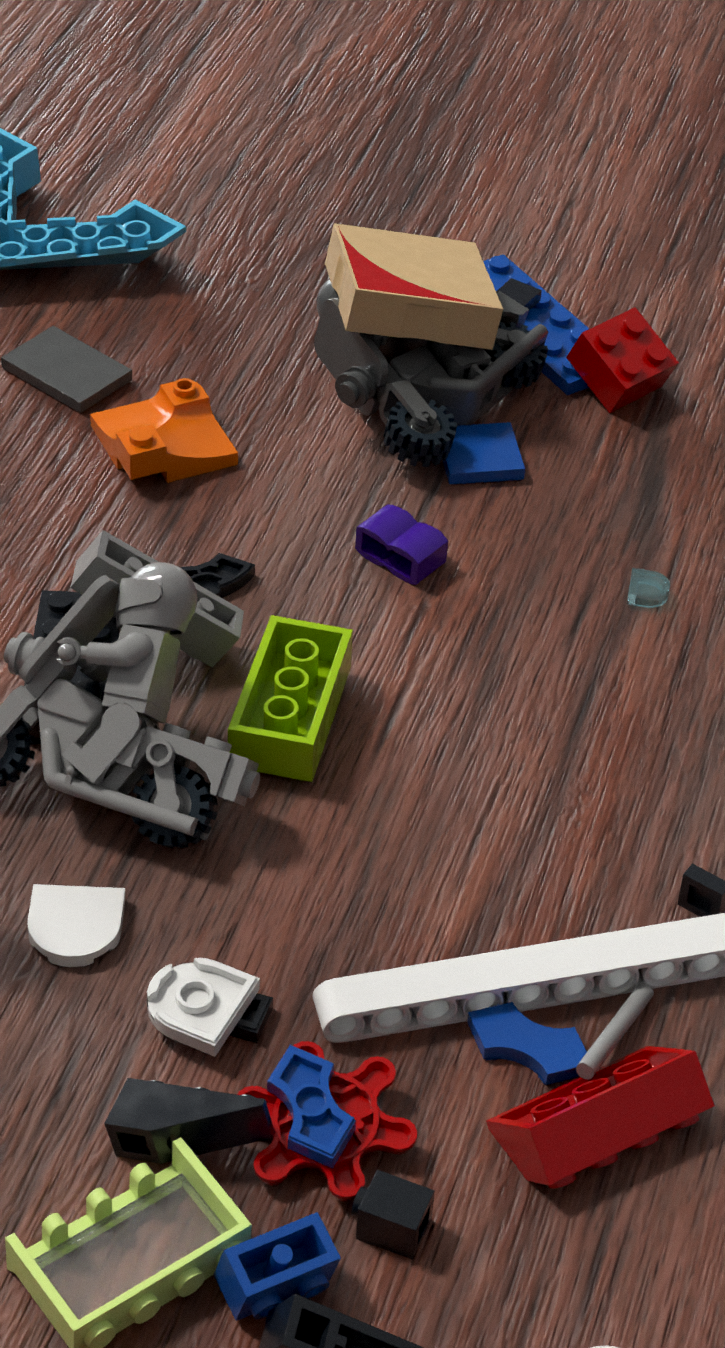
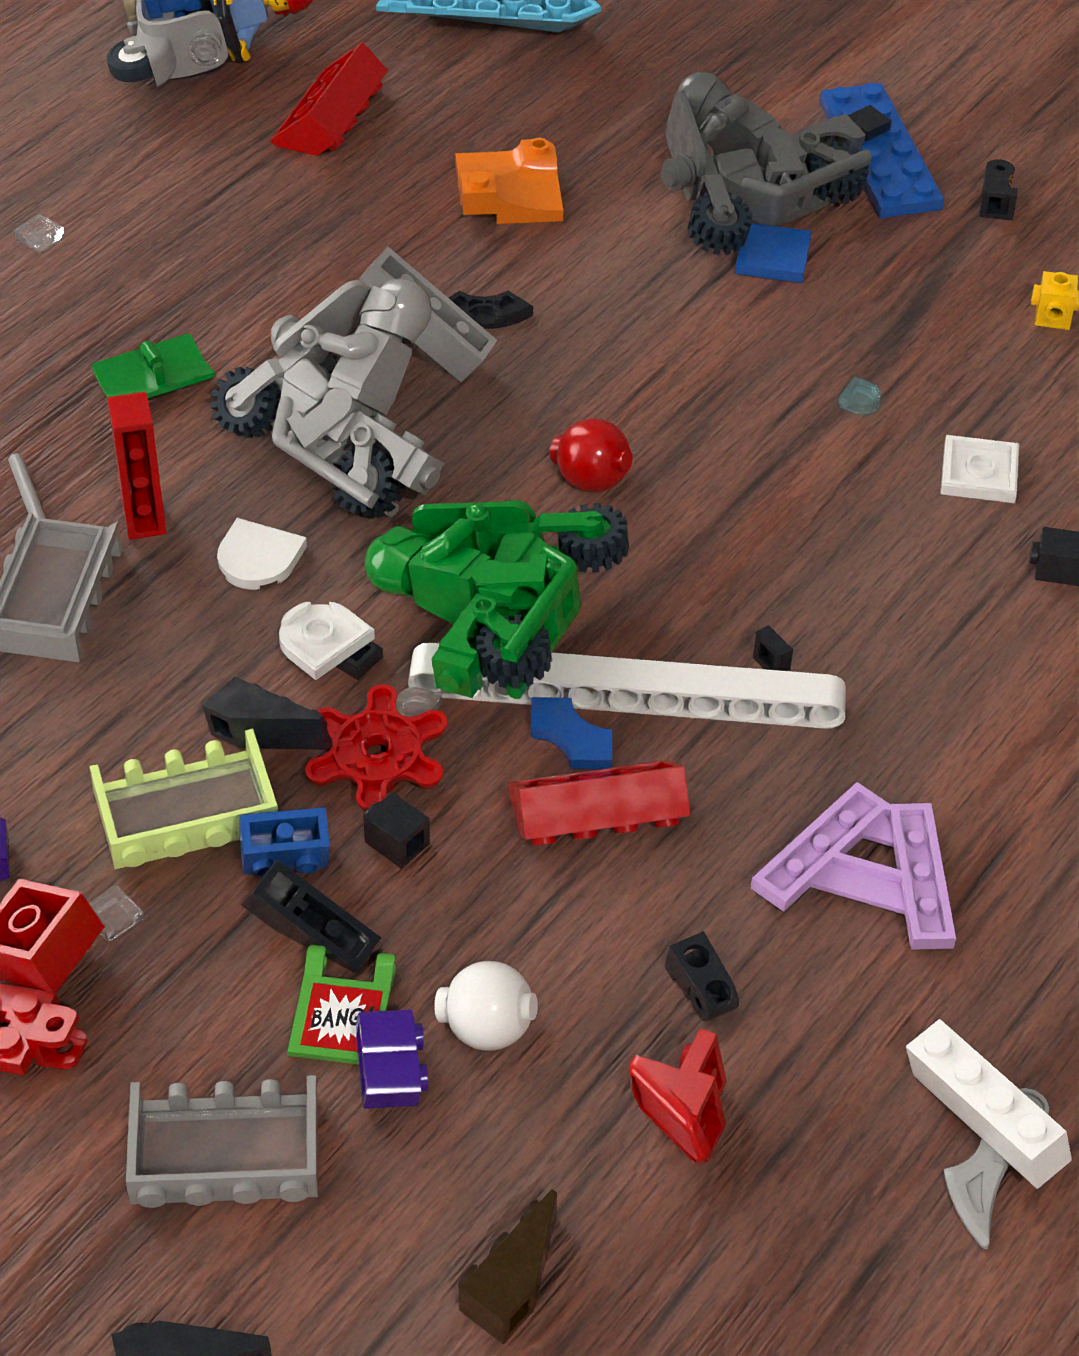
camera: 20 degrees right, 5 degrees up
dark grey tile [1,326,132,413] -> none
lime brick [228,615,353,782] -> none
blue tile [267,1045,356,1169] -> none
tan tile [325,223,503,350] -> none
dark purple brick [355,504,448,585] -> none
red brick [566,307,679,414] -> none
light grey bar [576,983,654,1080] -> none
none -> green piece [365,500,629,699]
none -> clear tile [396,687,442,717]
none -> red brick [550,418,633,493]
none -> black leg [979,159,1018,221]

